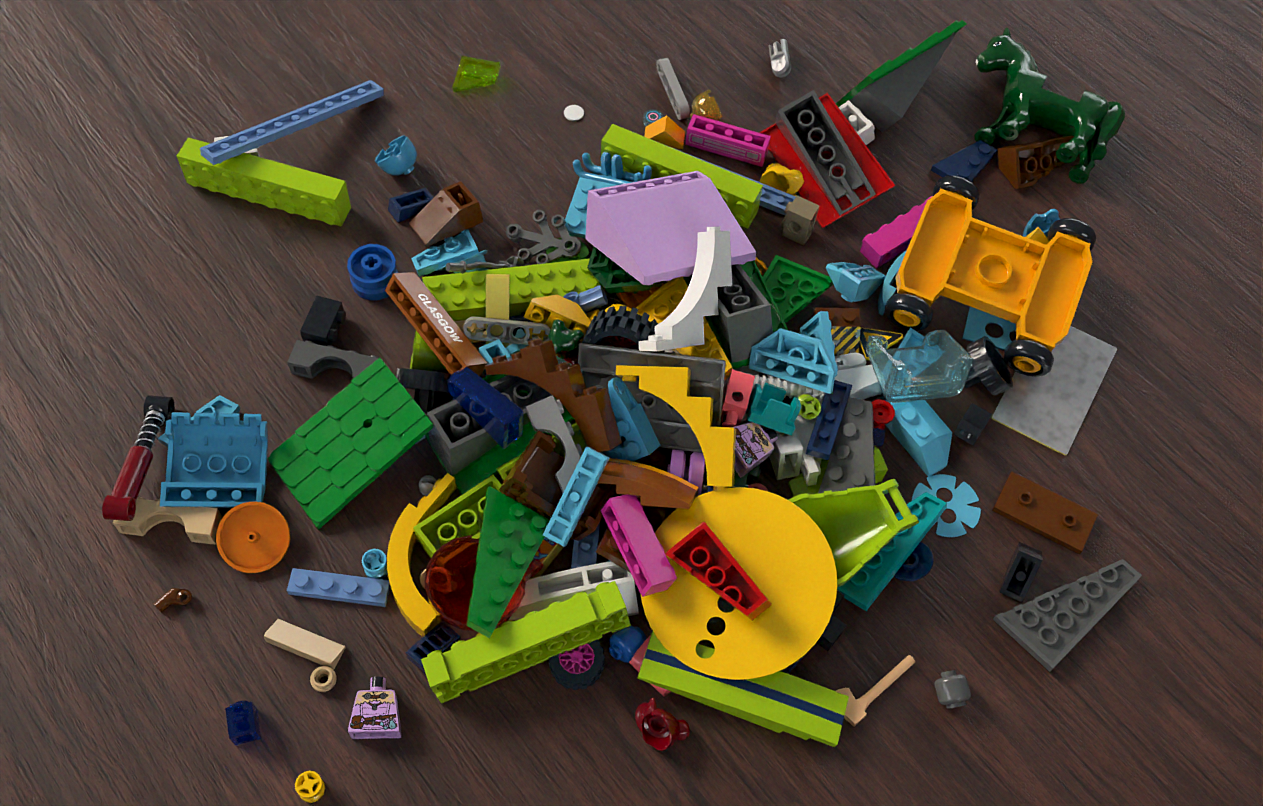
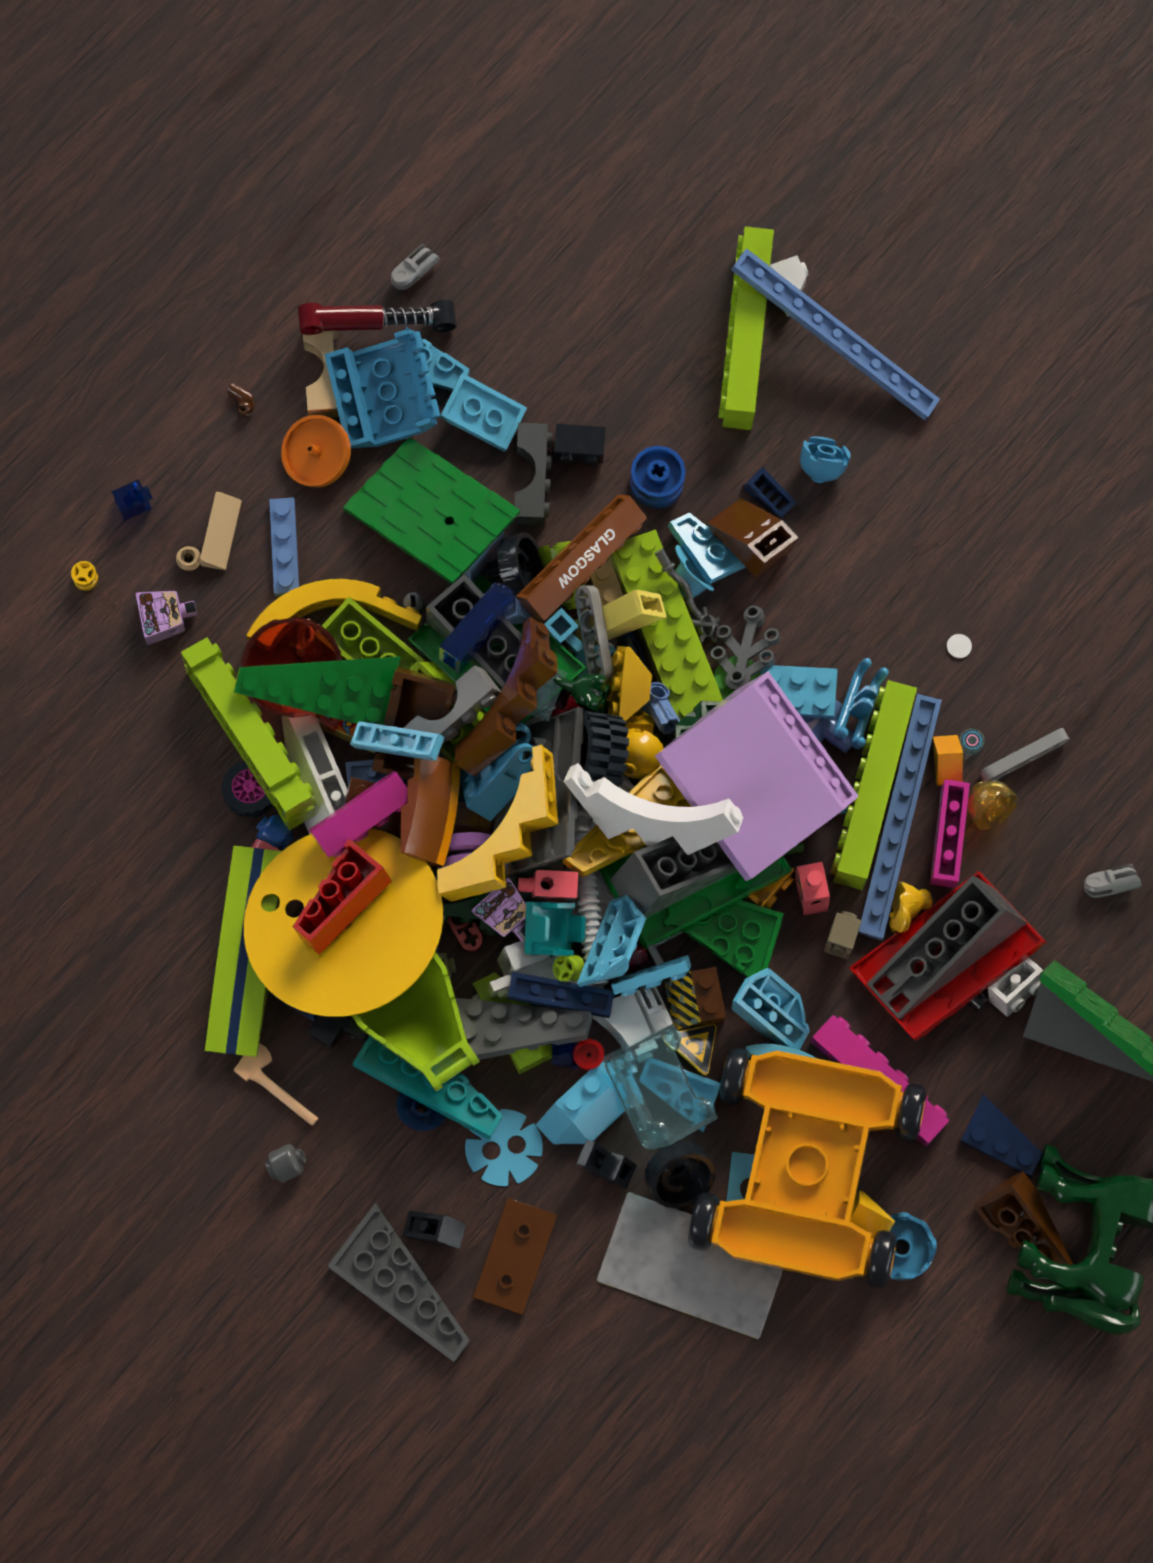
camera: 80 degrees right, 15 degrees up
medium azure wheel [362,549,388,579] -> none
dark blue slope [406,621,461,674] -> none
clear neon green wing [453,56,501,92] -> none
dark red hair [635,698,690,751] -> none
none -> light grey arm [391,244,440,290]
none -> medium azure plate [439,373,527,452]
none -> coral torso [793,862,830,916]

